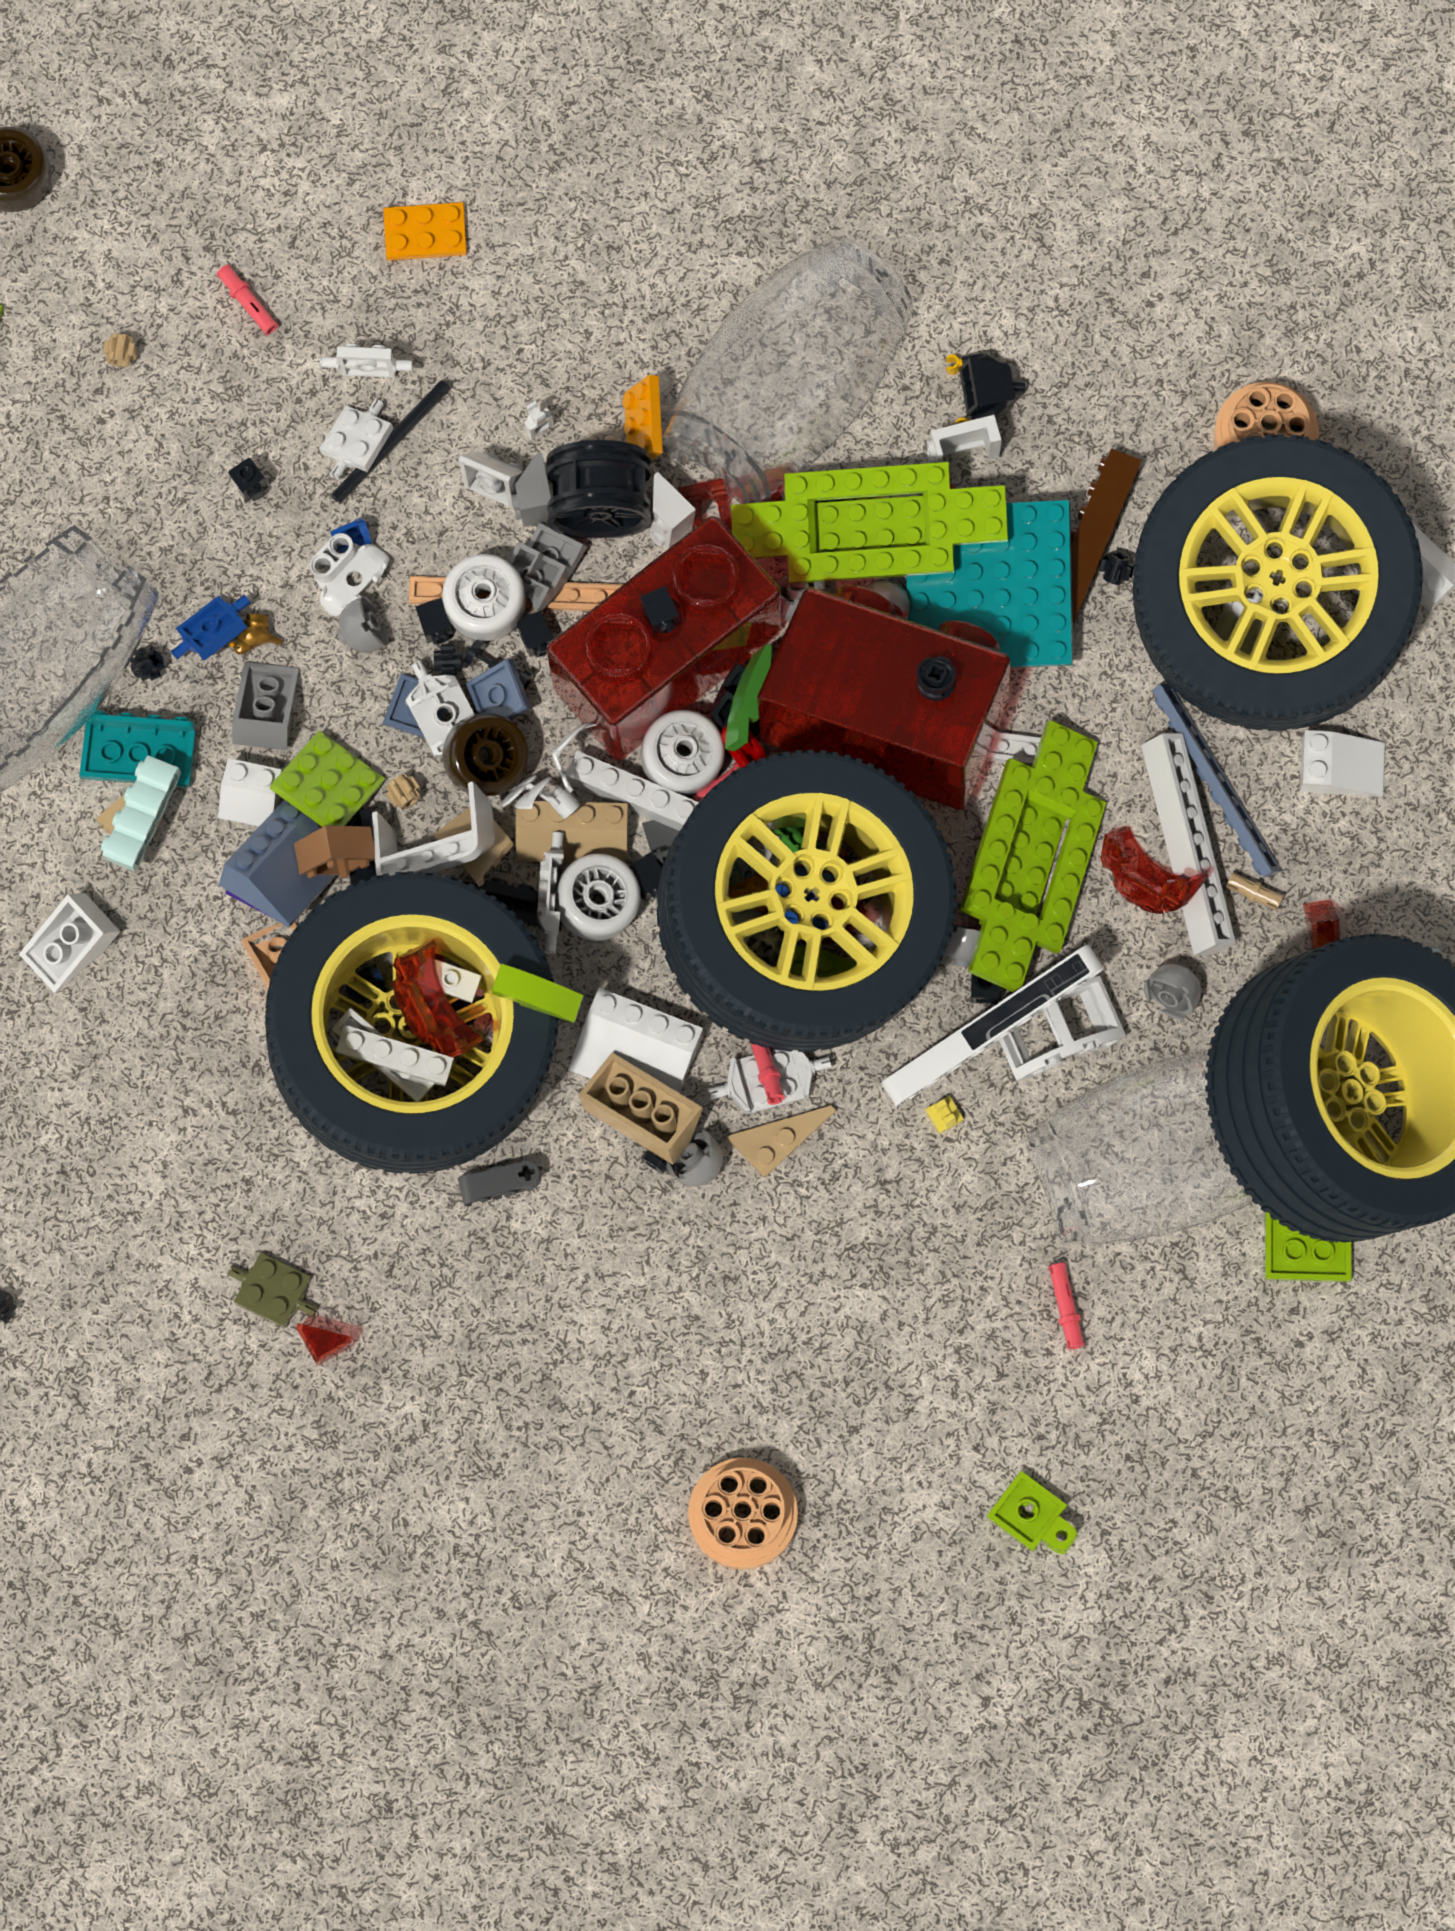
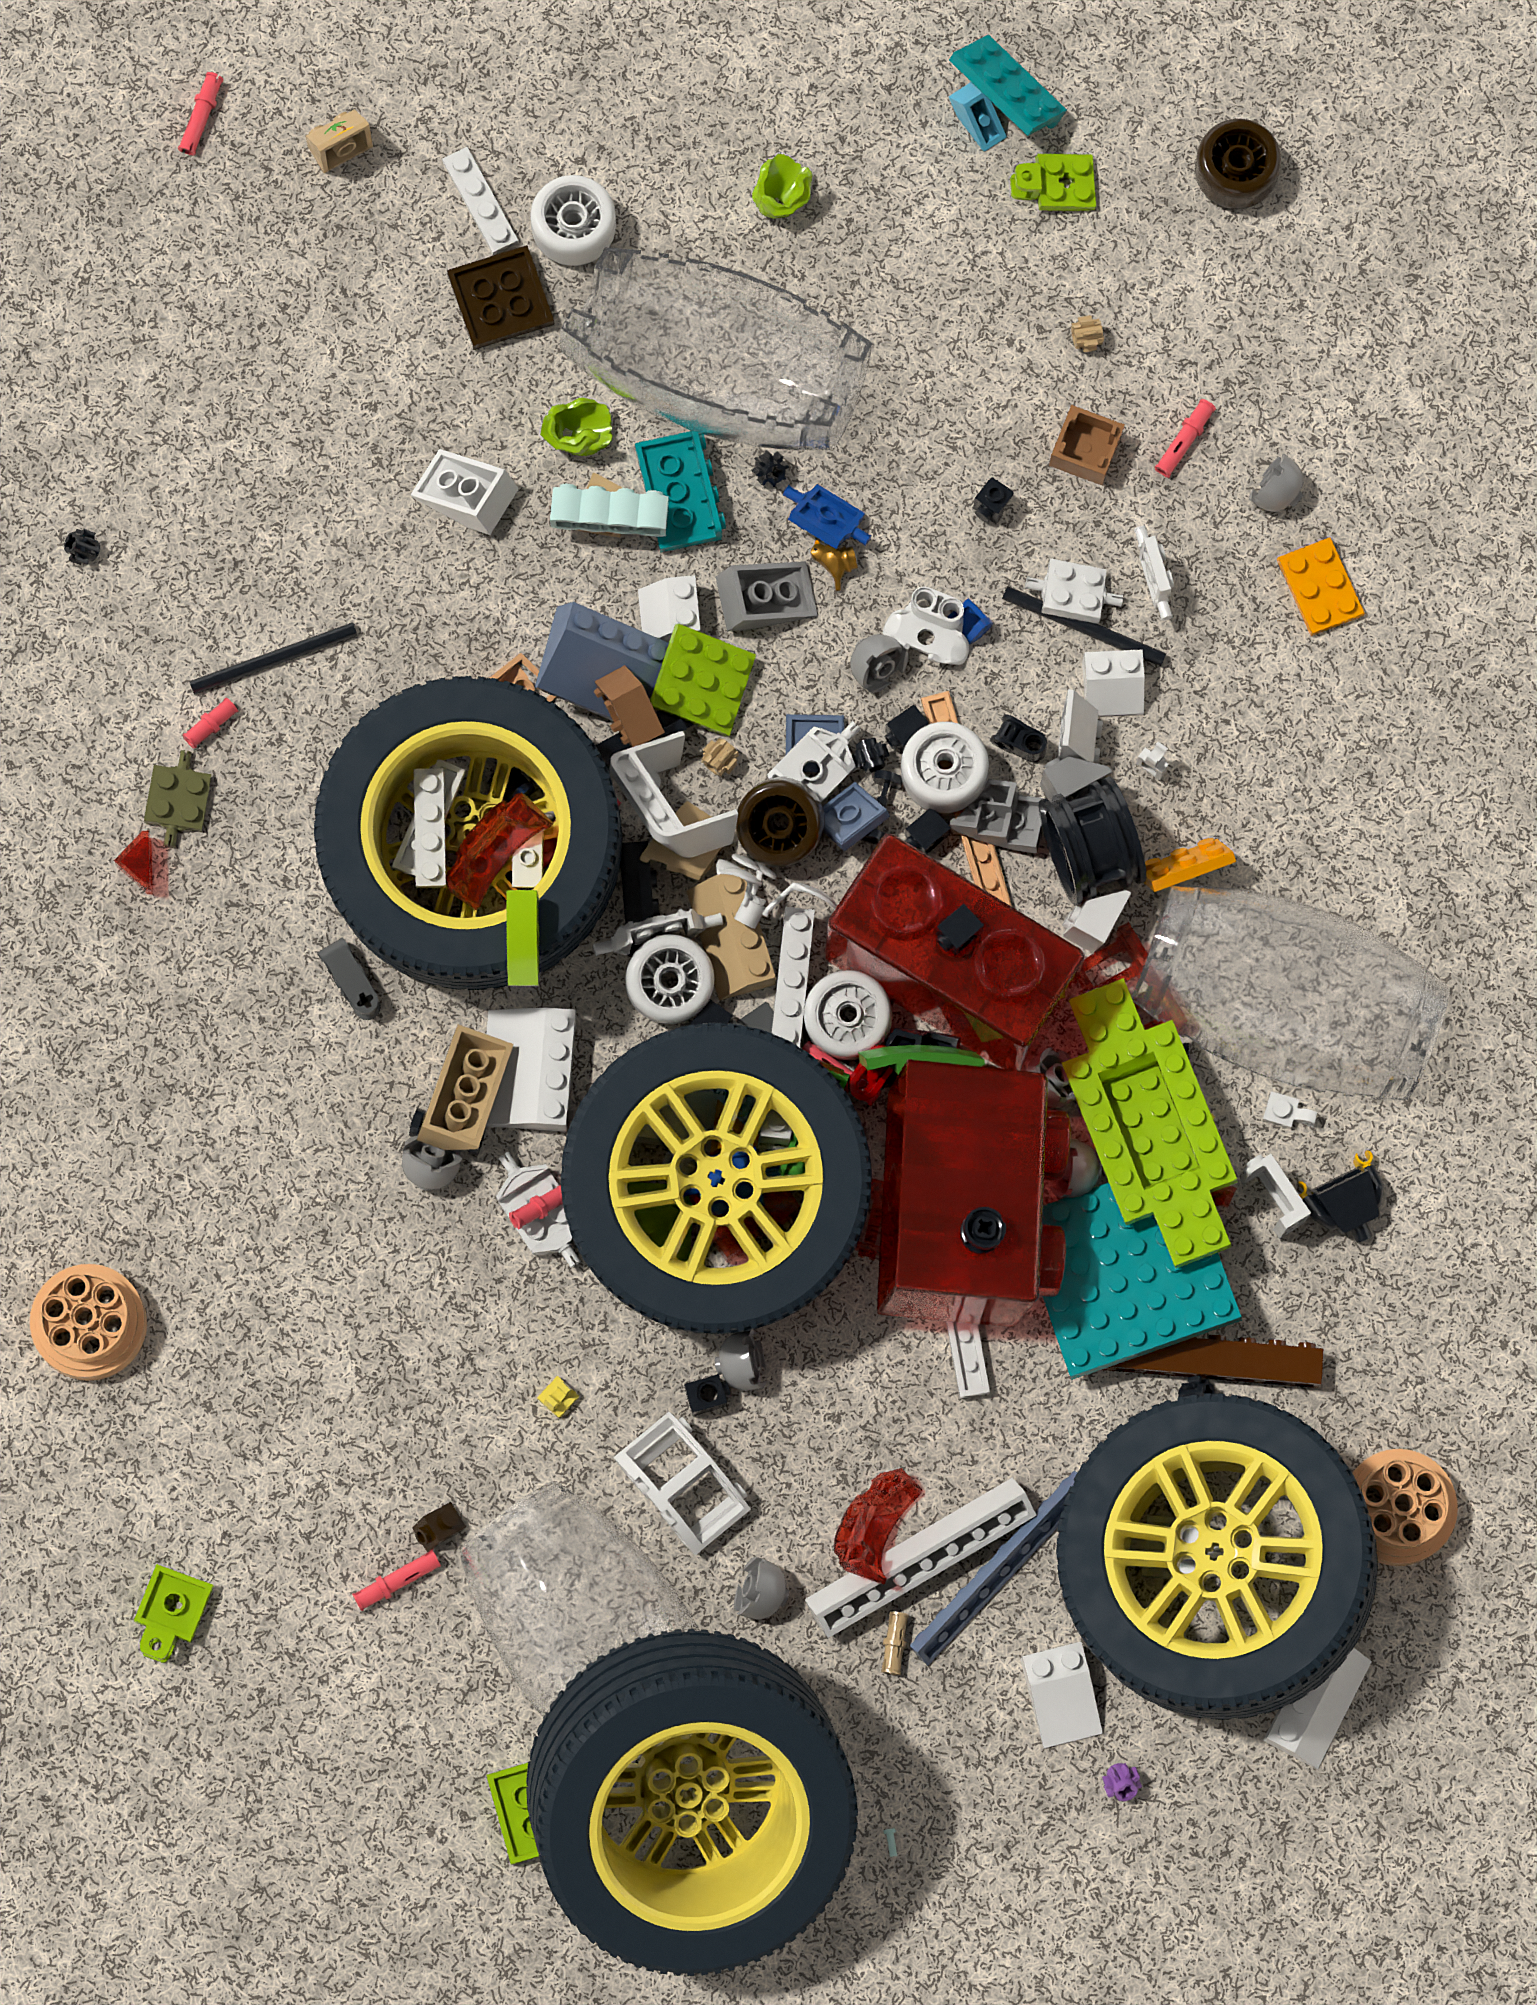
camera: 65 degrees right, 0 degrees up
tan wing [727,1105,836,1178] -> none
beam [881,945,1104,1107] -> none
lime piece [959,720,1107,992] -> none
clear red slope [1303,900,1340,950] -> none
none -> coral pin [182,698,238,749]
none -> black piece [189,622,358,695]
none -> dark brown bracket [412,1502,466,1552]
none -> lime hair [540,397,613,456]
none -> black piece [990,714,1047,763]
none -> medium nougat container [1049,405,1125,485]
none -> white slope [1082,650,1144,717]
none -> medium lavender gear [1102,1763,1142,1801]
none -> light grey cylinder [1249,454,1304,512]
none -> white plate [1262,1091,1318,1129]

